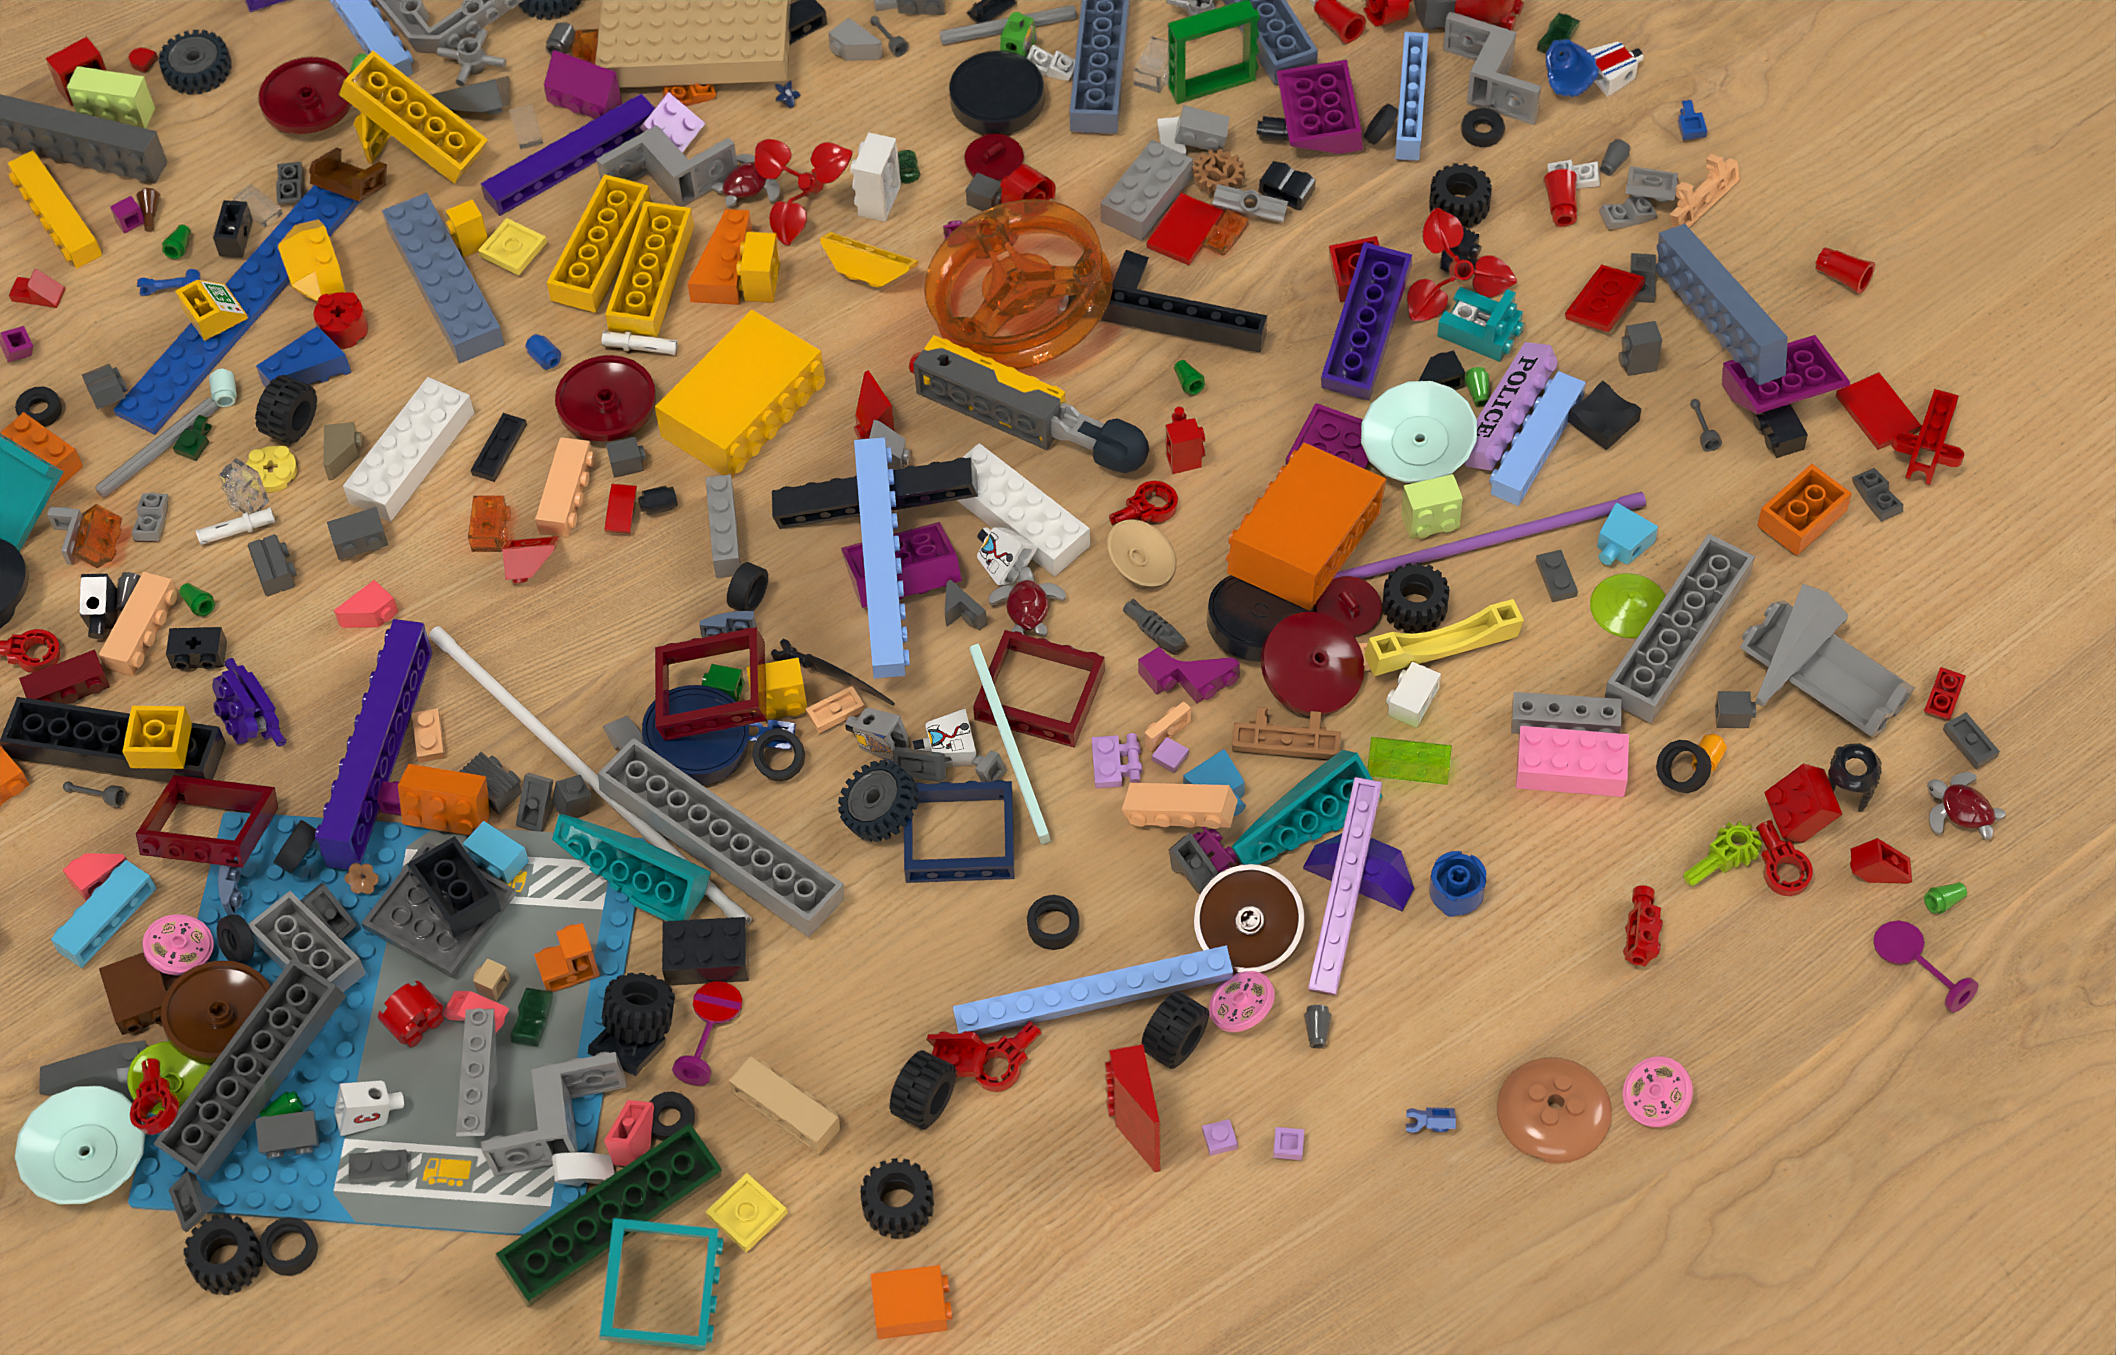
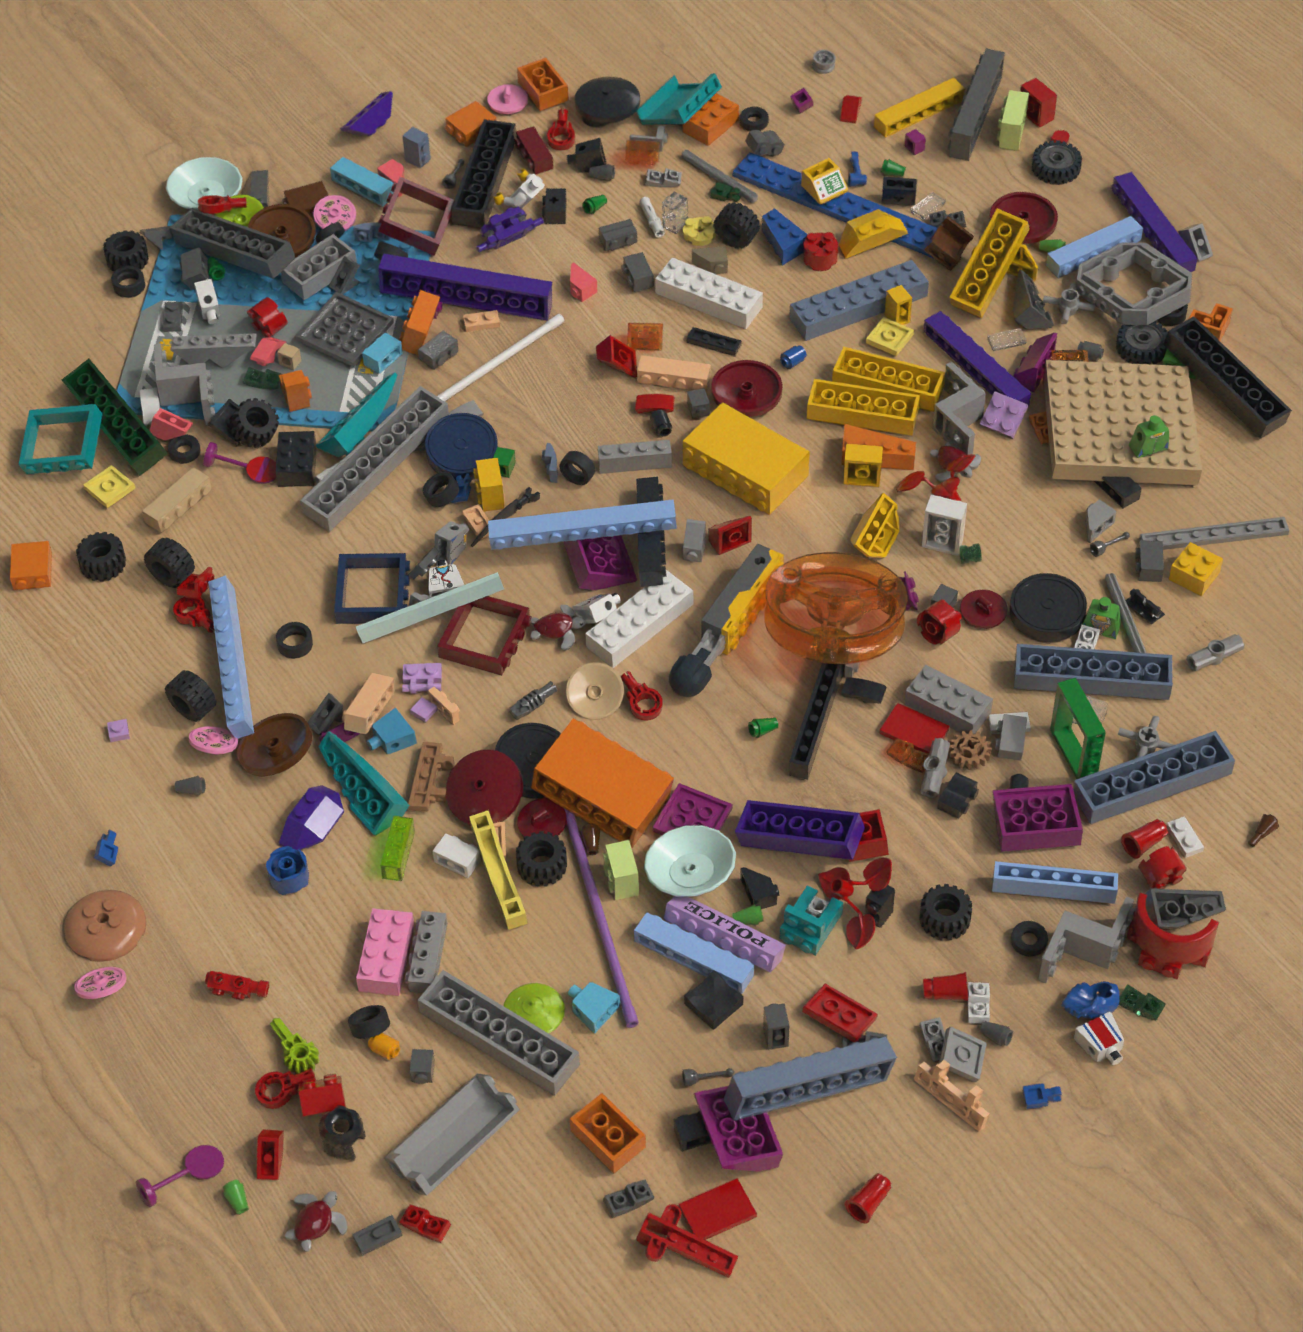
camera: 90 degrees right, 5 degrees down
light nougat brick [99,572,178,676] -> none
yellow brick [123,706,192,769] -> none
reddish brown cone [136,188,161,232] -> none
light aqua brick [209,369,237,407] -> none
medium nougat plant [344,863,379,894] -> none
black brick [407,836,501,939] -> none
dark grey slope [516,773,555,832] -> none
dark grey brick [552,775,592,818] -> none
white pin [602,330,678,356] -> none
dark red window [655,627,767,741] -> none
dark blue plant [775,80,801,108] -> none
wheel [838,760,919,842] -> none
dark grey slope [945,580,987,631] -> none
red slope [1104,1044,1160,1172] -> none
magenta arch [1138,646,1240,704] -> none
red brick [1165,407,1206,474] -> none
lavender plate [1273,1127,1304,1160] -> none
lavender tile [1308,777,1382,996] -> none
black tyre [1364,103,1399,145] -> none
dark grey plate [1536,550,1578,603] -> none
light grey wedge [1755,584,1848,706] -> none
none -> sand blue brick [402,127,431,168]
none -> white torso [493,168,545,209]
none -> reddish brown cone [580,824,600,855]

